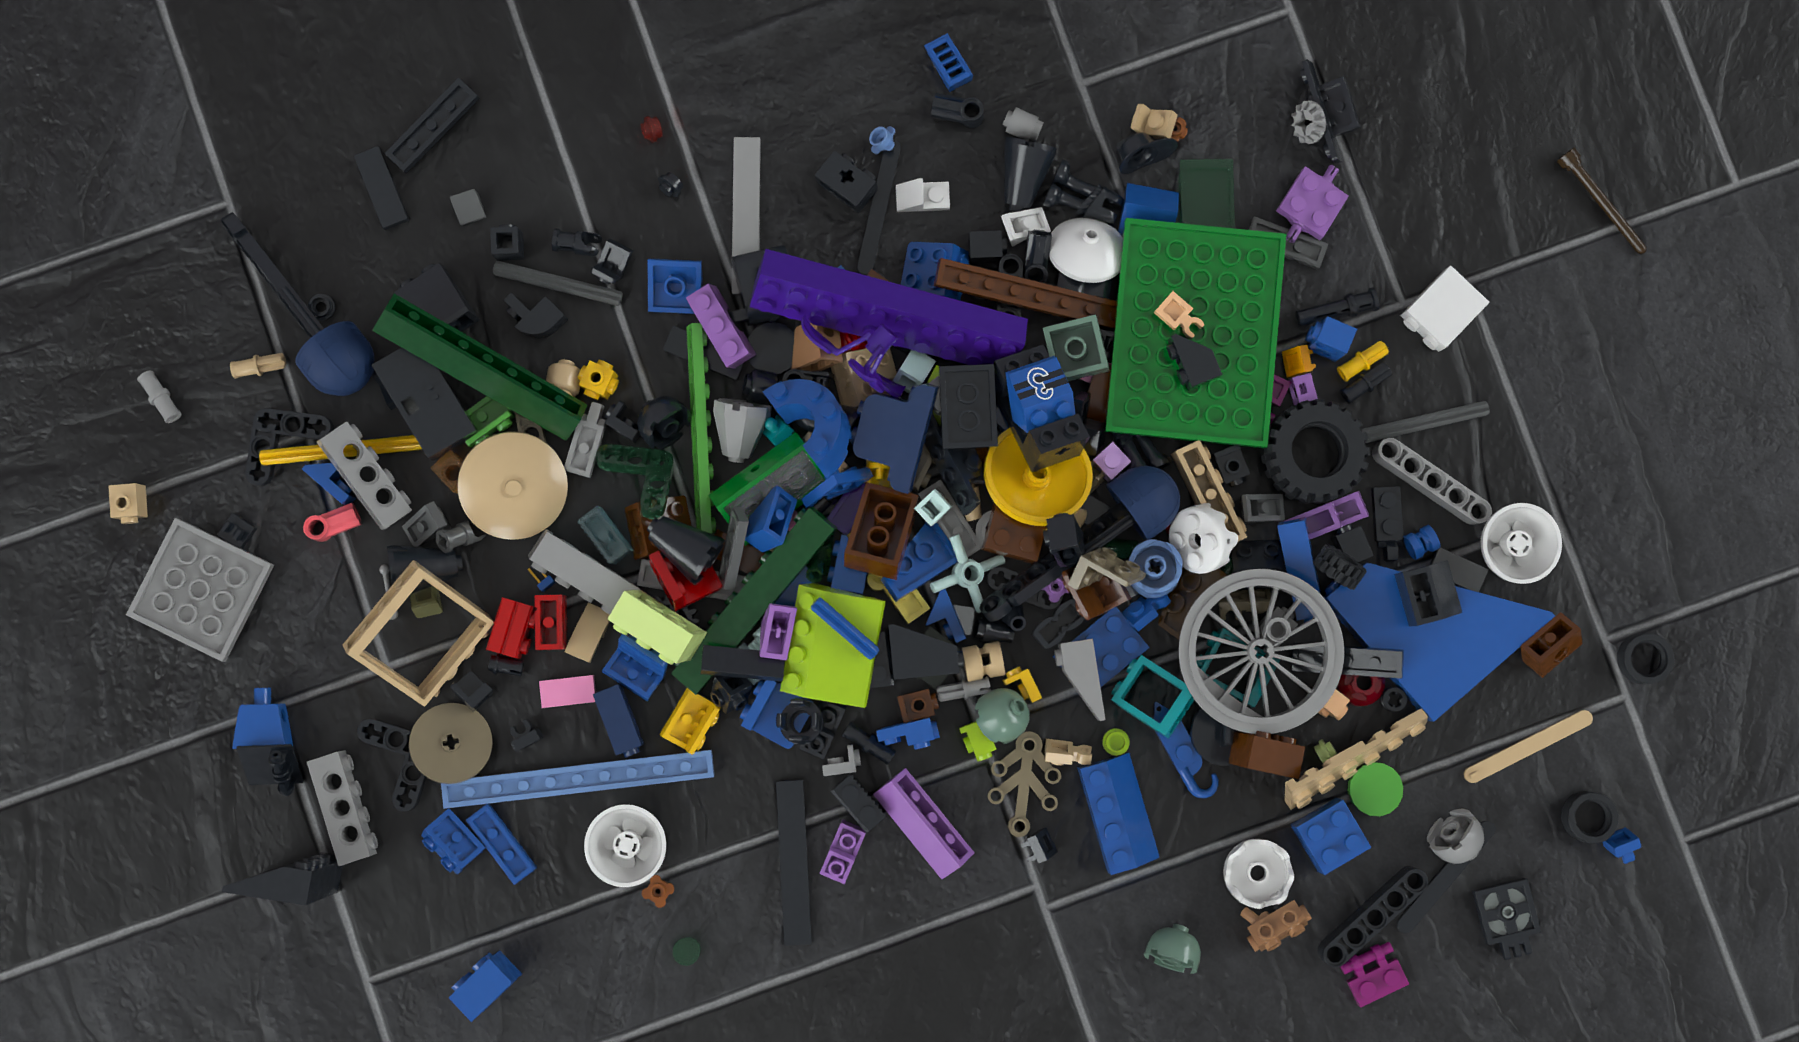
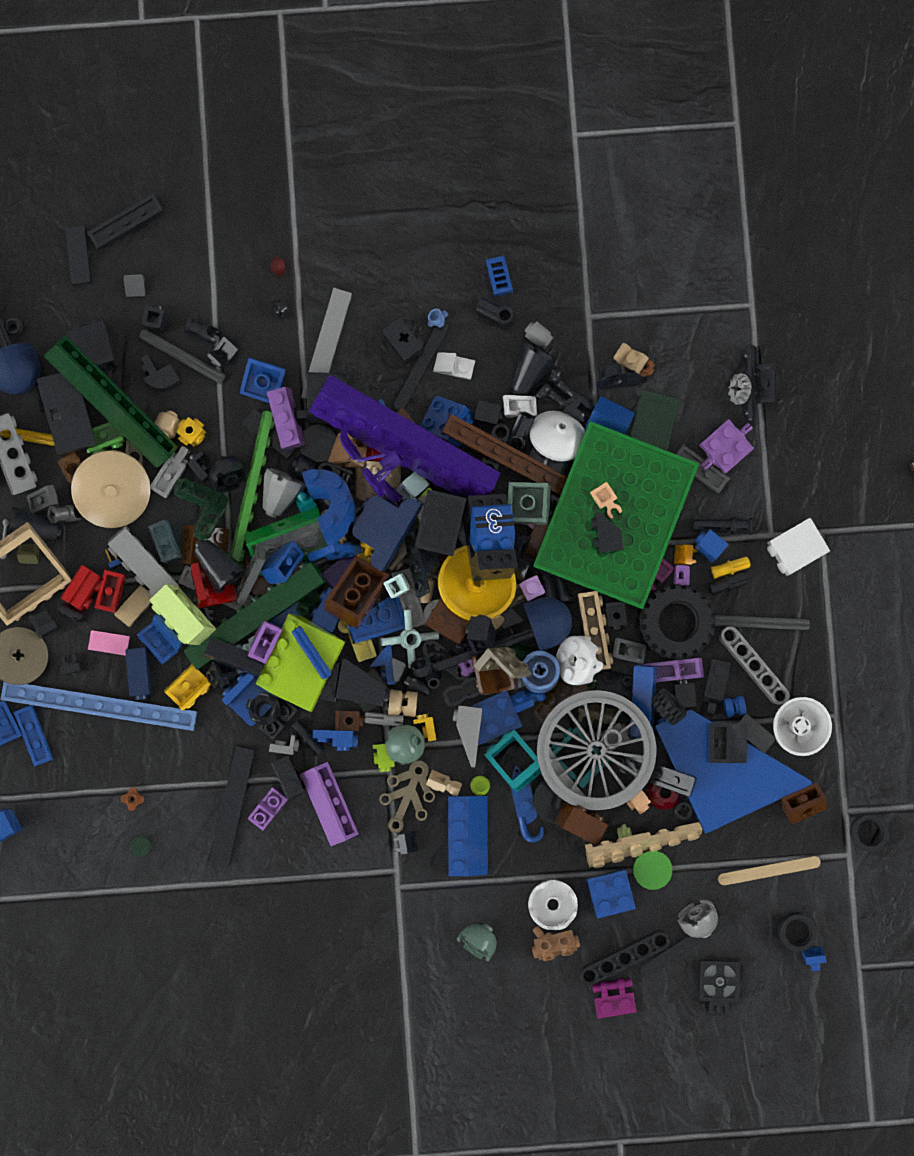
camera: 20 degrees right, 0 degrees up
white piece [584,805,666,887] -> none

